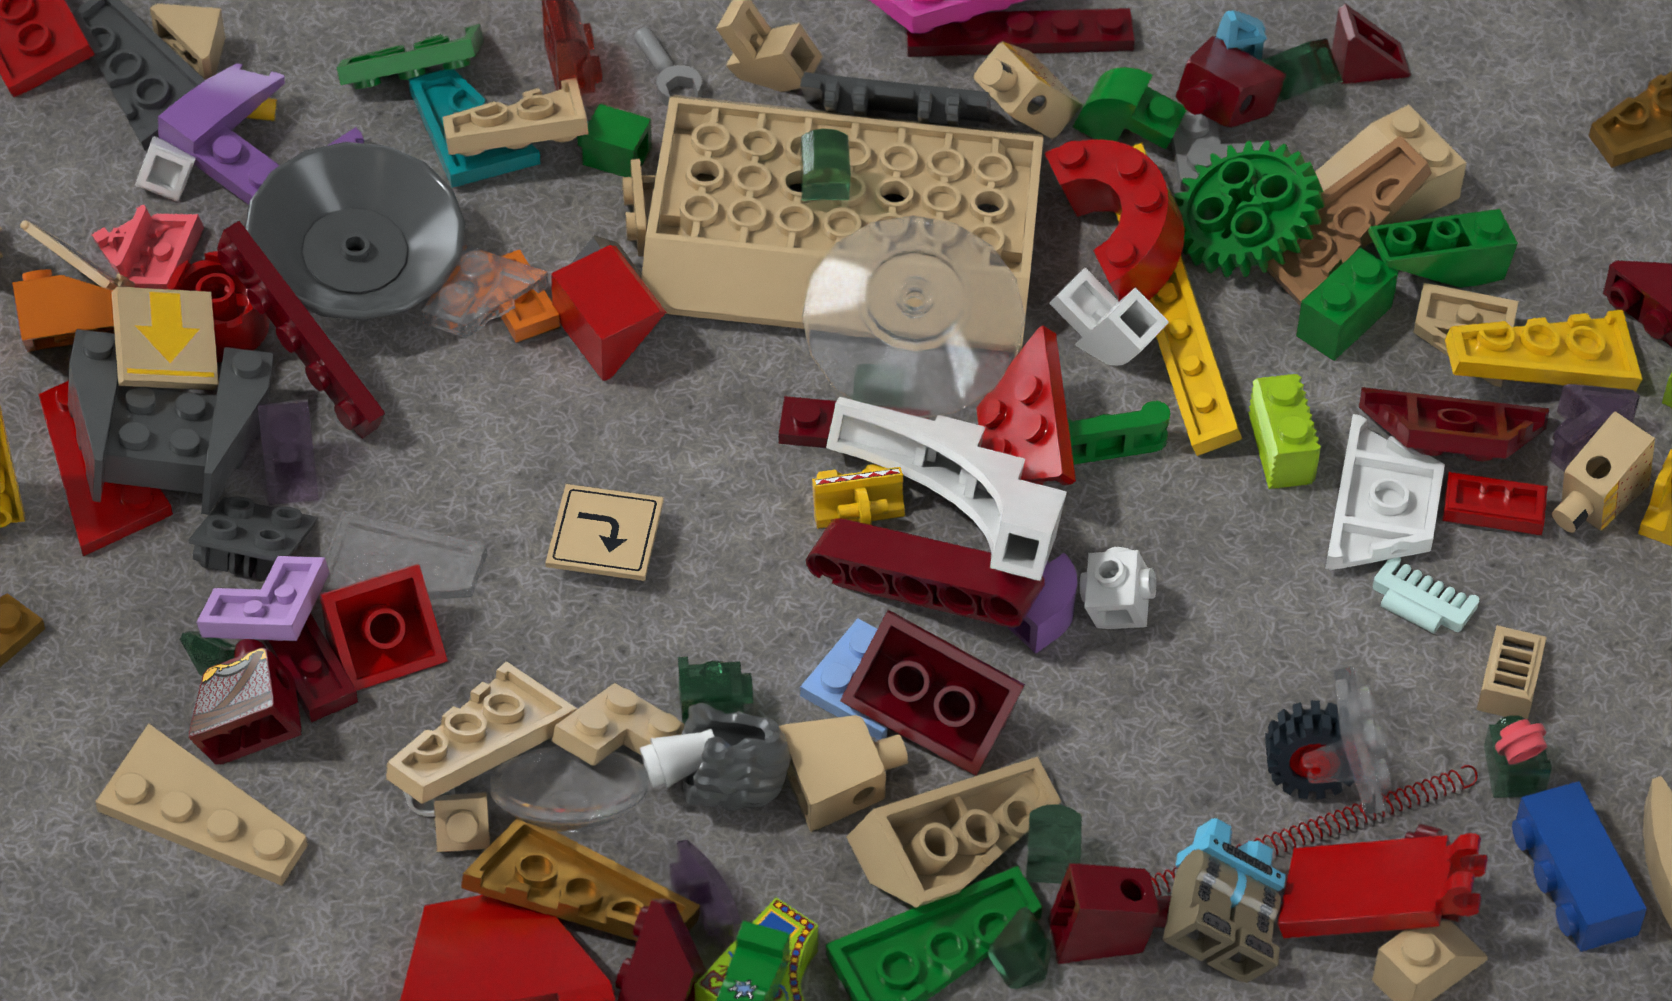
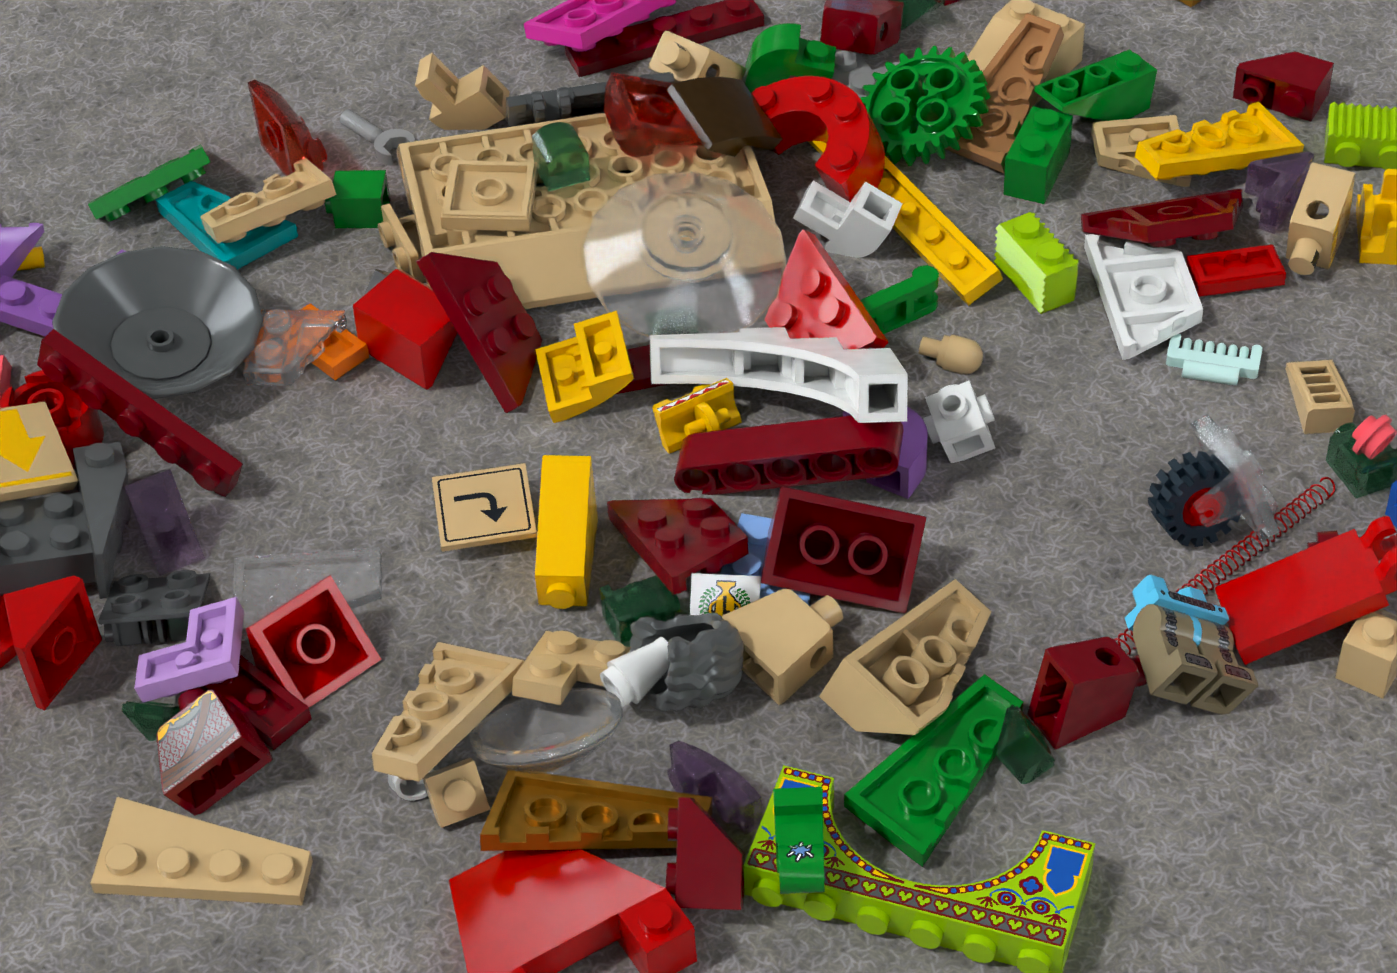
camera: 15 degrees left, 5 degrees down
clear green piece [1026,804,1082,884] -> none
none -> red slope [3,575,102,710]
none -> dark red wing [416,252,543,413]
none -> tan tile [440,160,538,231]
none -> yellow slope [535,310,634,423]
none -> yellow slope [535,455,598,609]
none -> clear red slope [604,72,704,157]
none -> dark red wing [607,498,749,595]
none -> dark brown slope [667,77,783,157]
none -> white sticker [689,573,761,616]
none -> tan cylinder [919,335,983,374]

